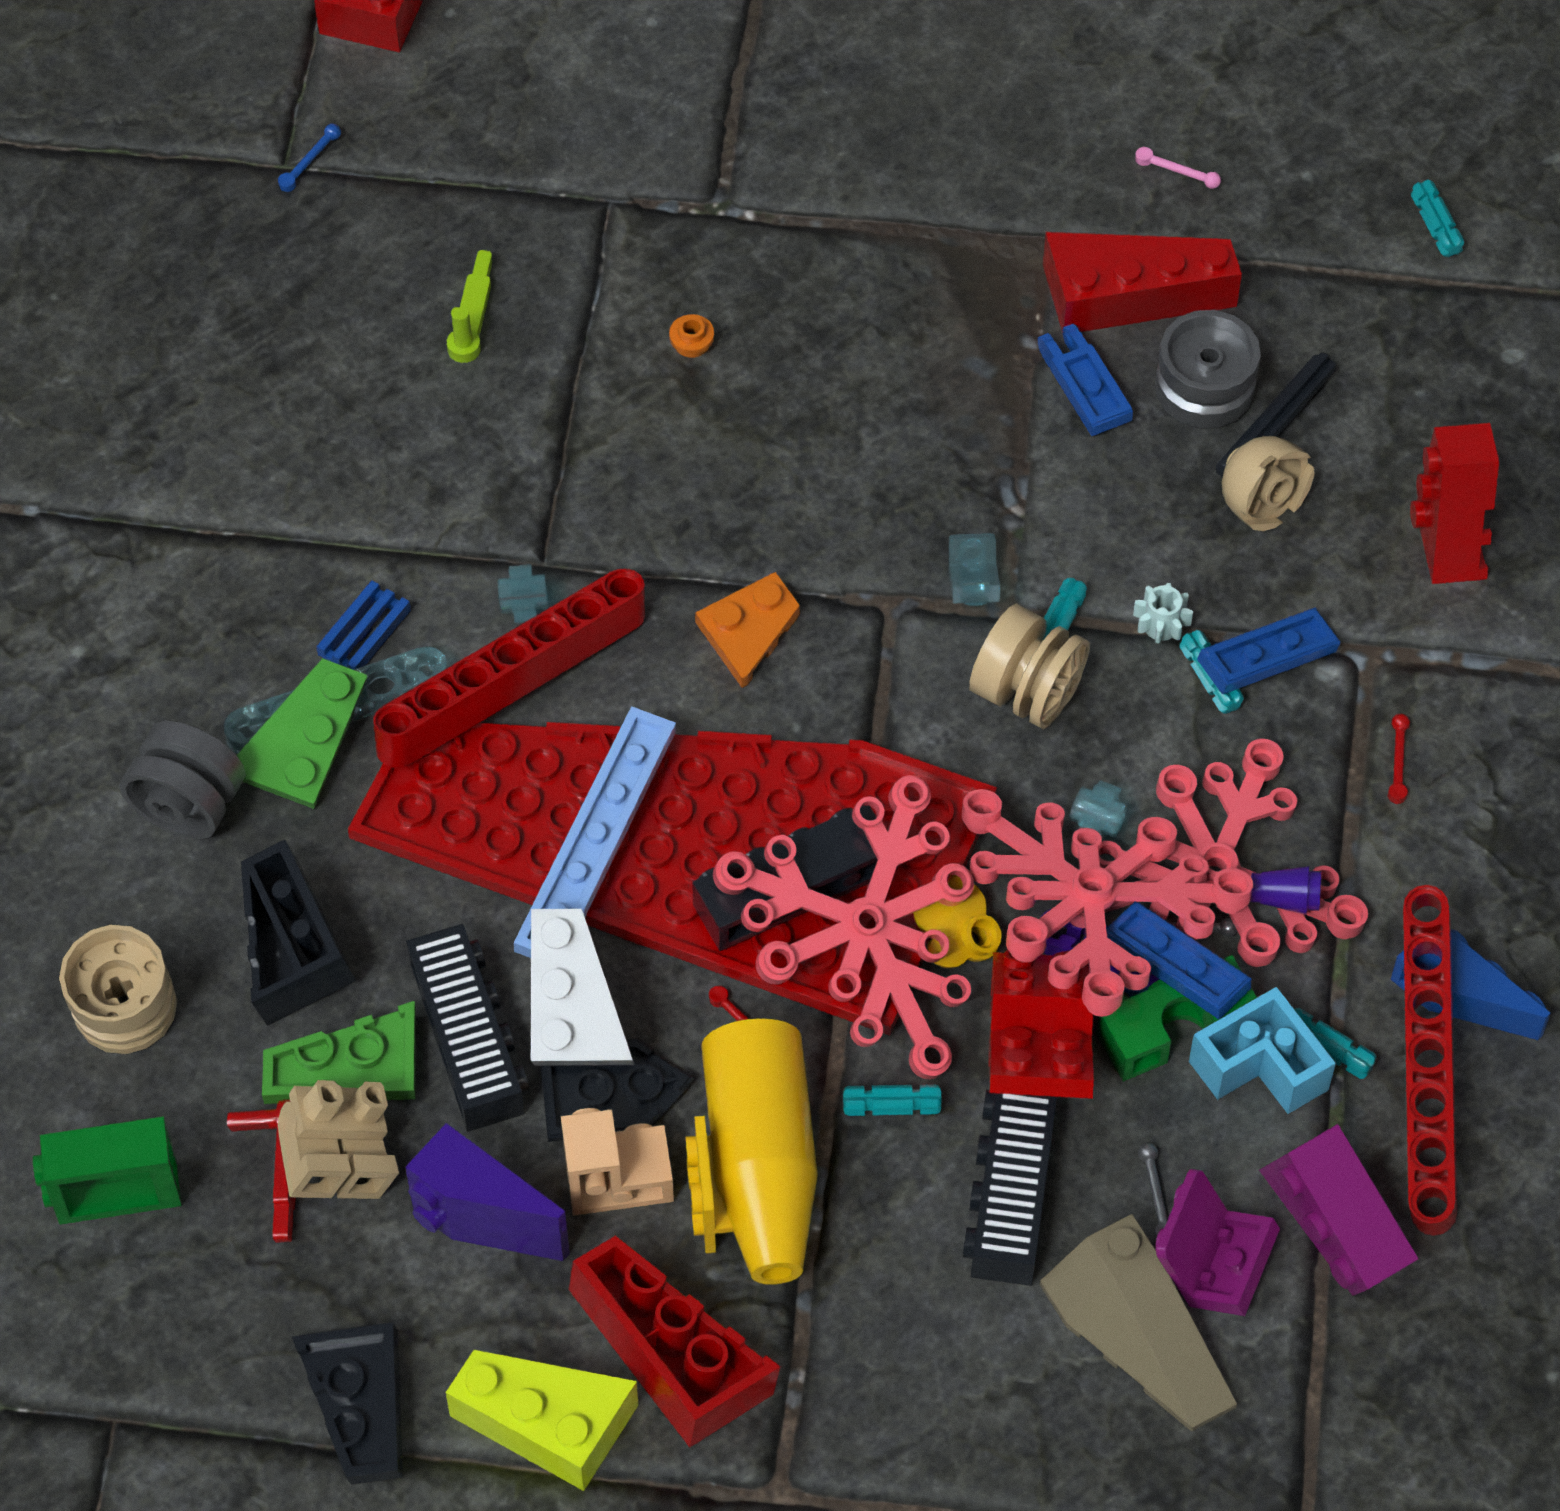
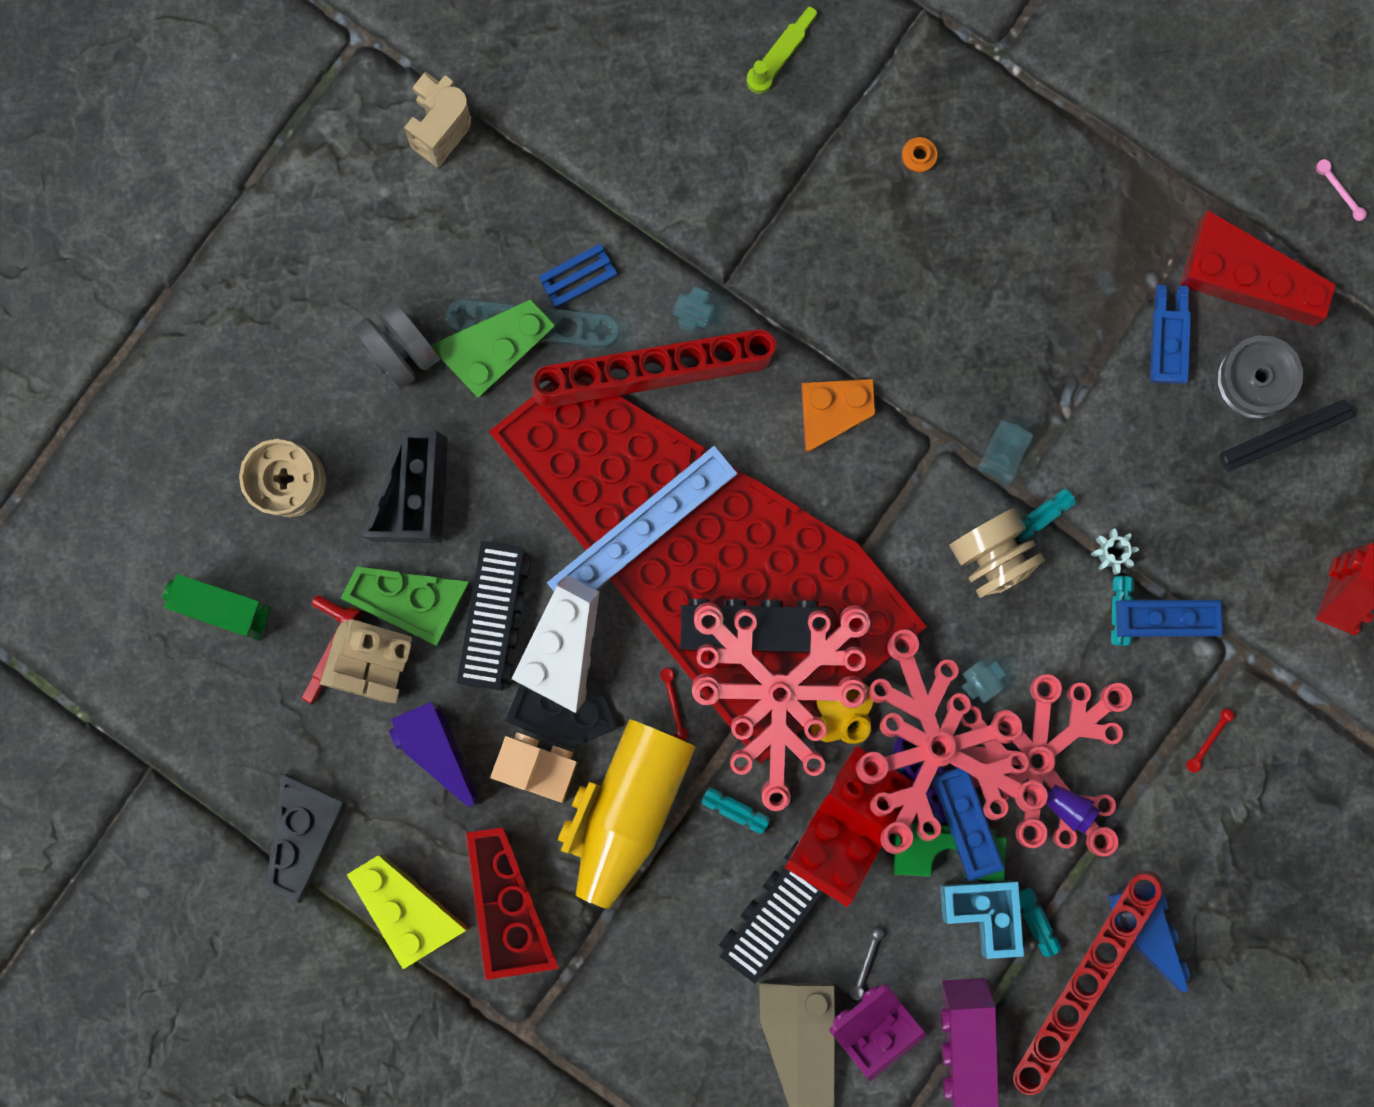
camera: 30 degrees right, 25 degrees up
tan cylinder [1222,436,1314,532] -> none
none -> tan hips [404,72,471,168]

